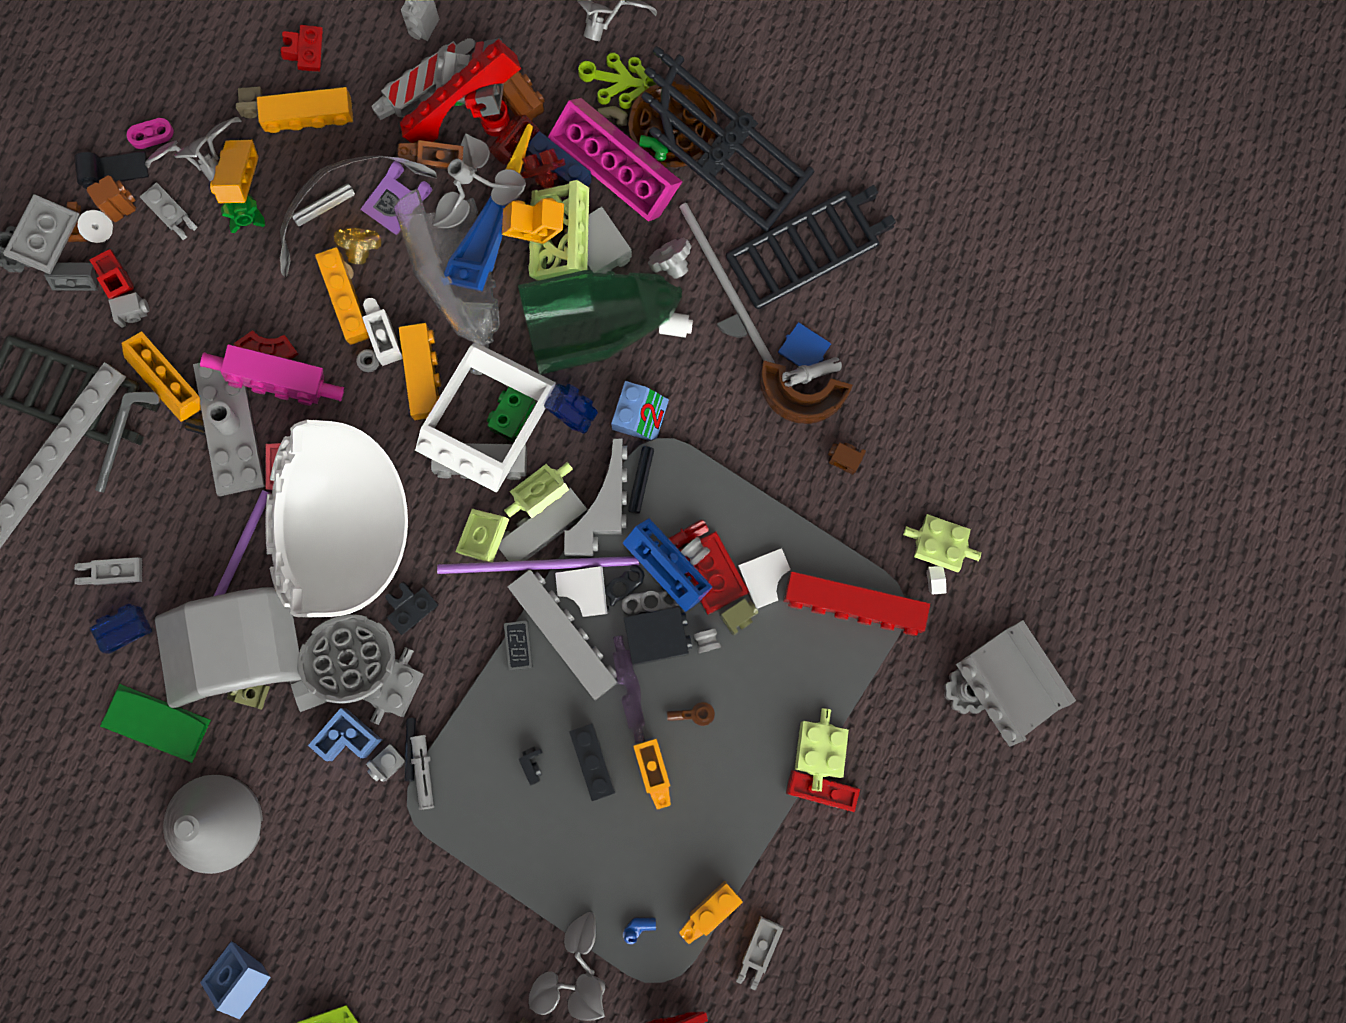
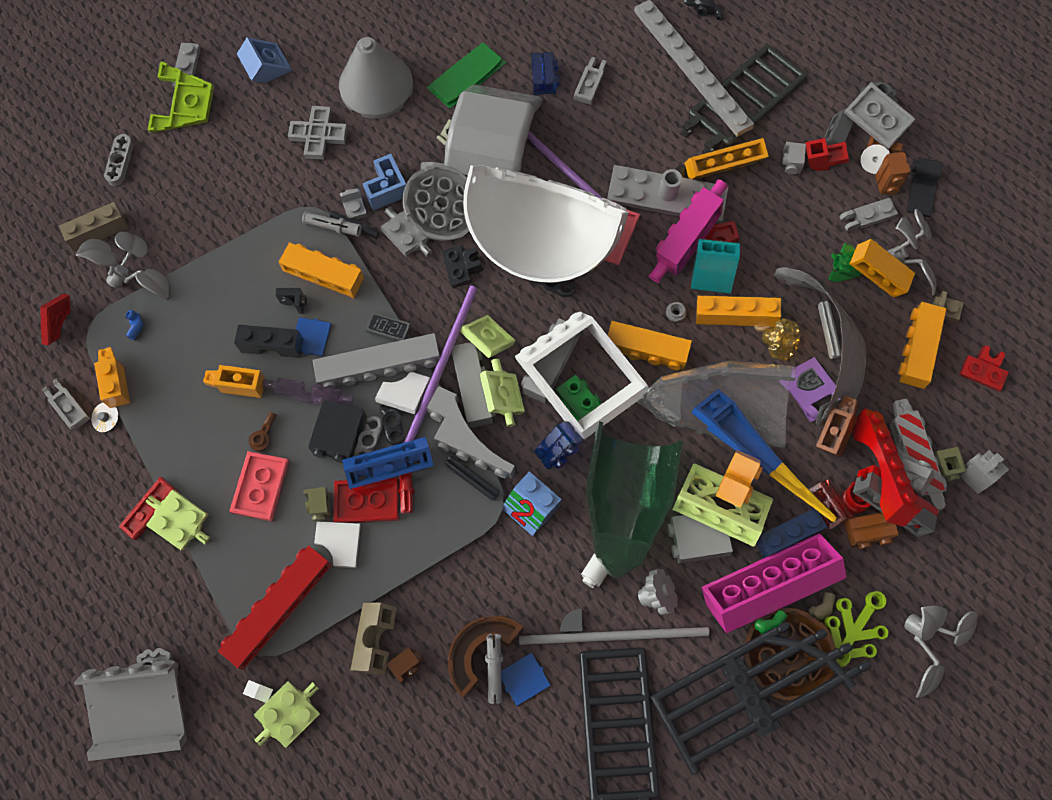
camera: 125 degrees right, 10 degrees down
dark grey piece [95,392,160,493] -> none
dark pink plate [127,118,174,149] -> none
white brick [362,298,403,366] -> none
light grey plant [433,134,526,228] -> none
clear red hips [520,148,566,189] -> none
light grey wheel [681,537,710,566] -> none
light grey wheel [693,629,721,653] -> none
none -> piece [91,403,118,432]
none -> coral tile [229,451,290,522]
none -> light orange brick [278,242,364,298]
none -> light grey plate [288,106,348,160]
none -> blue piece [296,317,332,356]
none -> dark tan arch [351,603,397,675]
none -> teal brick [691,239,740,293]
none -> olive brick [934,447,966,482]

